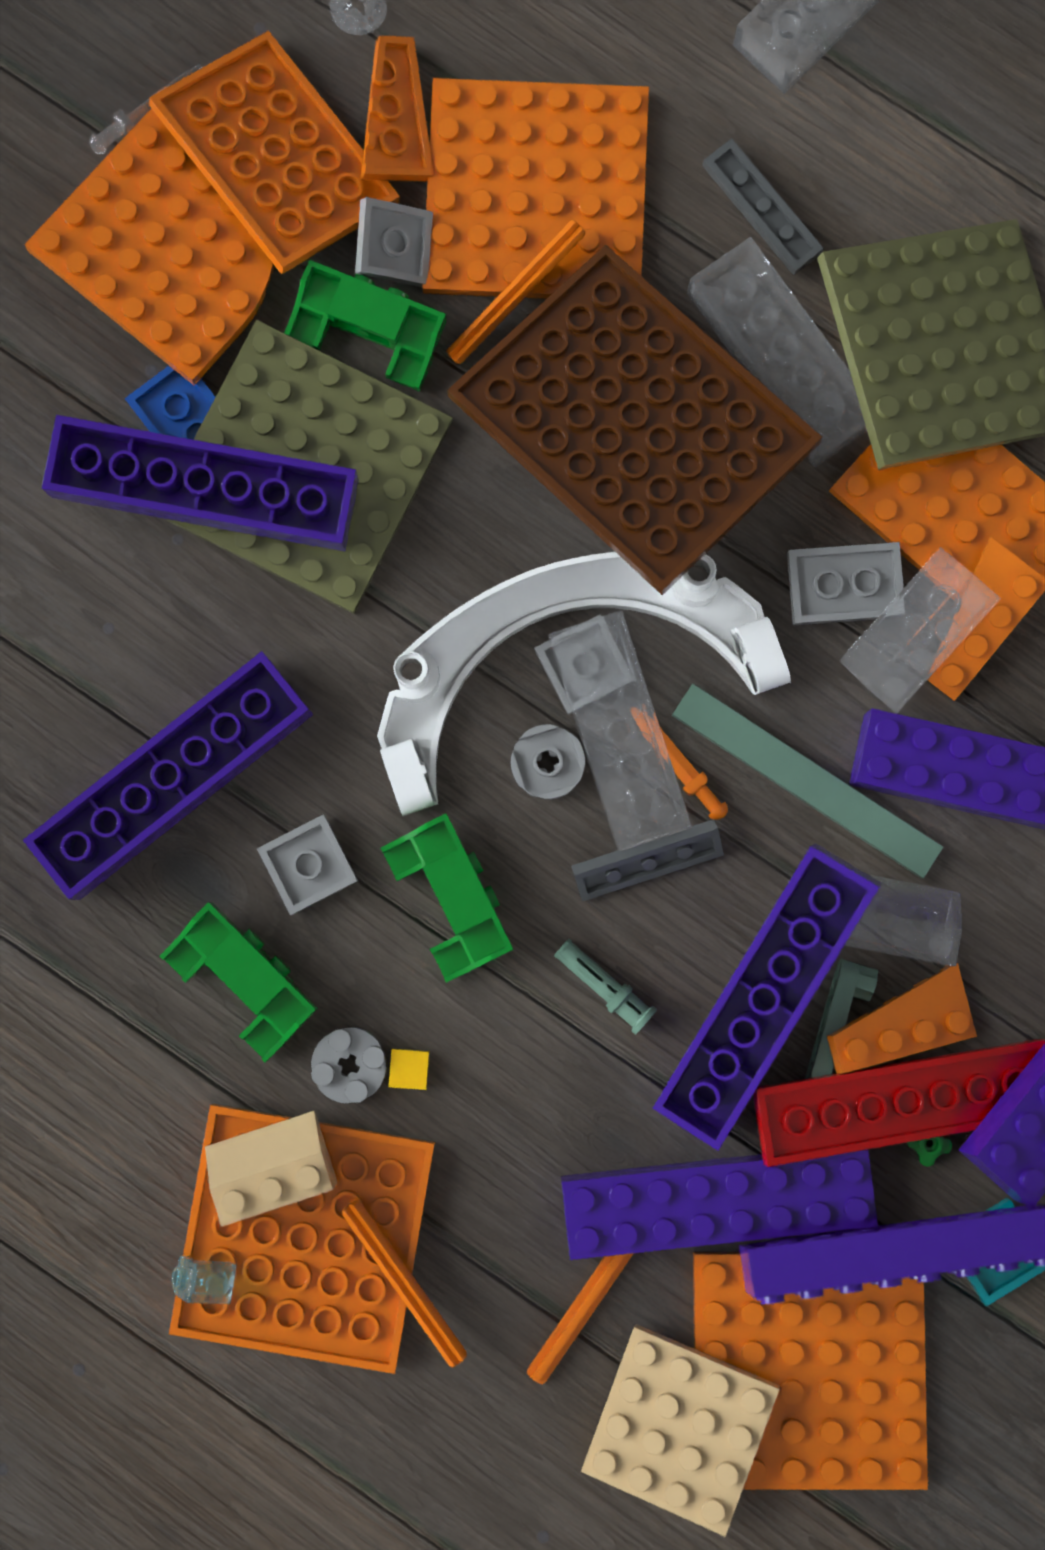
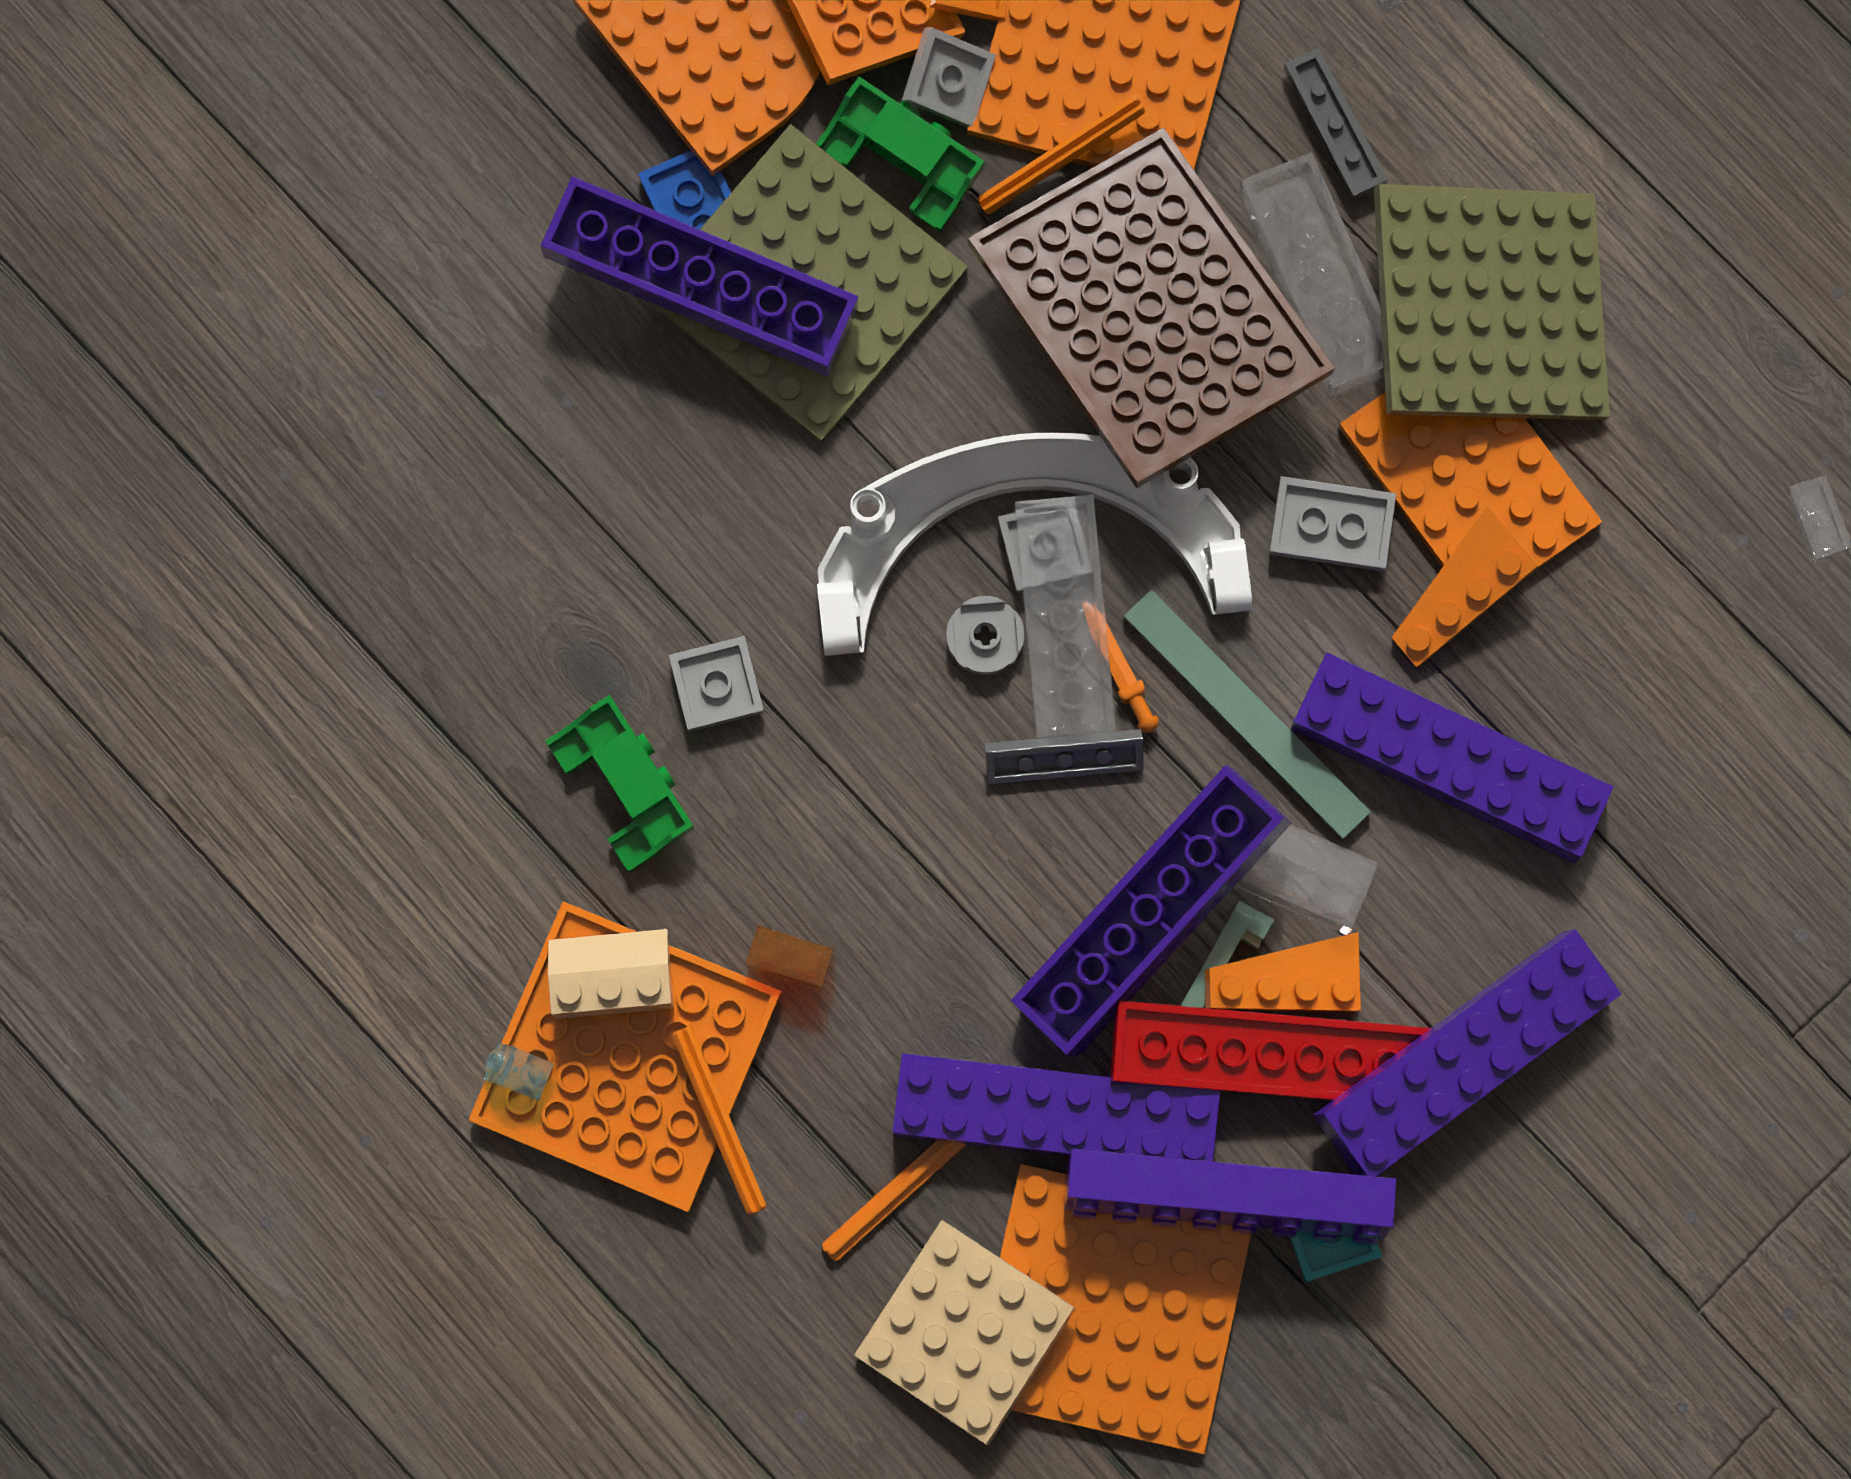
camera: 10 degrees right, 5 degrees down
dark purple brick [23,651,314,900] -> none
light grey plate [311,1027,387,1104] -> none
green bracket [380,813,514,983] -> none
yellow tile [389,1048,430,1090] -> none
sand green pin [553,939,657,1035] -> none
clear slope [839,547,1001,714] -> none
green plate [906,1136,952,1166] -> none
none -> clear orange brick [746,925,835,992]

